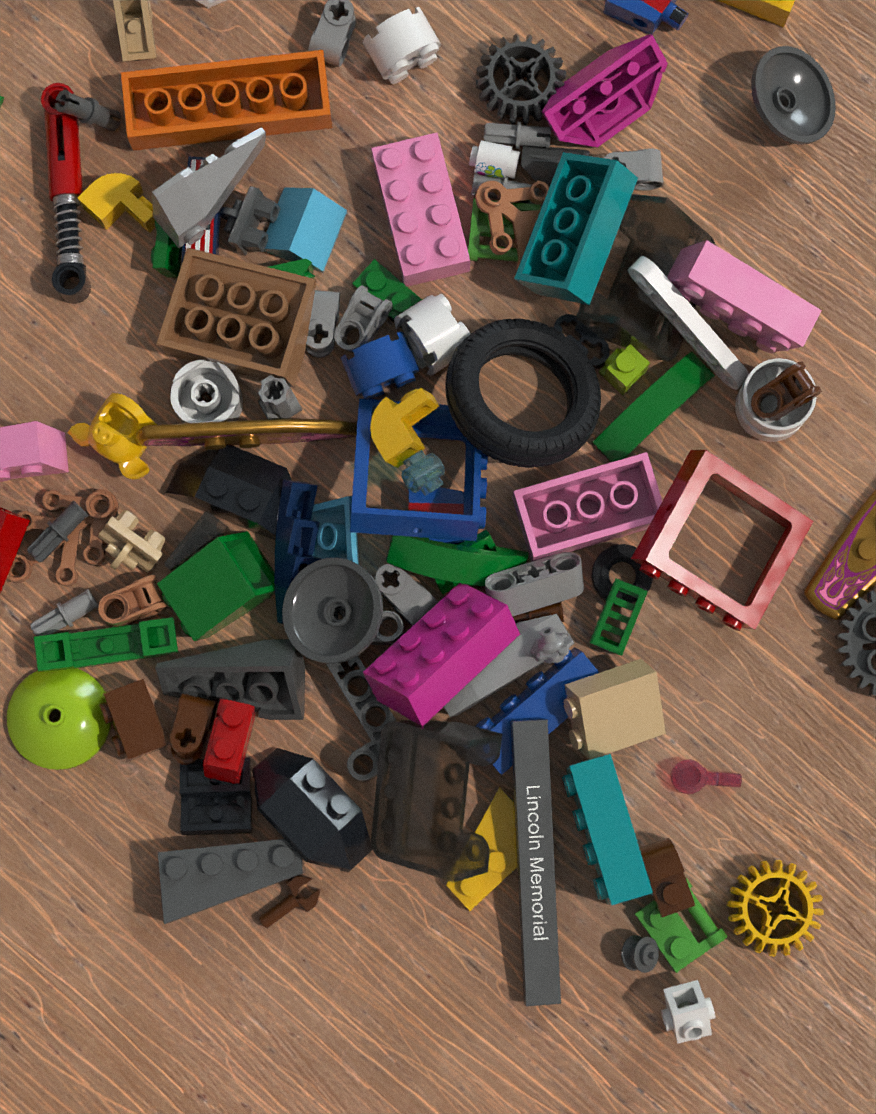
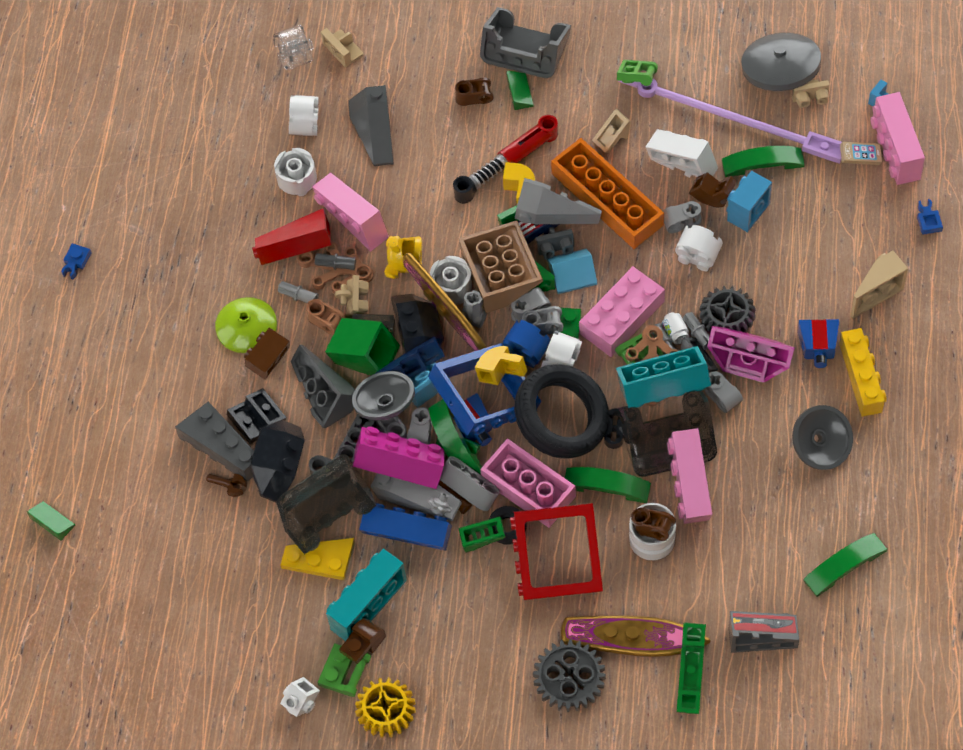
camera: 60 degrees right, 20 degrees down
green slope [34,617,178,672] -> none
dark grey pin [55,90,121,132] -> none
reddish brown piece [170,693,217,765] -> none
red brick [203,699,255,784] -> none
clear light blue gear [401,450,445,496] -> none
dark grey tile [510,719,561,1006] -> none
tan brick [564,659,666,760] -> none
lime brick [598,344,650,396] -> none
dark grey wheel [621,935,659,973] -> none
white beam [628,256,749,390] -> none
clear pink plate [671,759,742,795] -> none

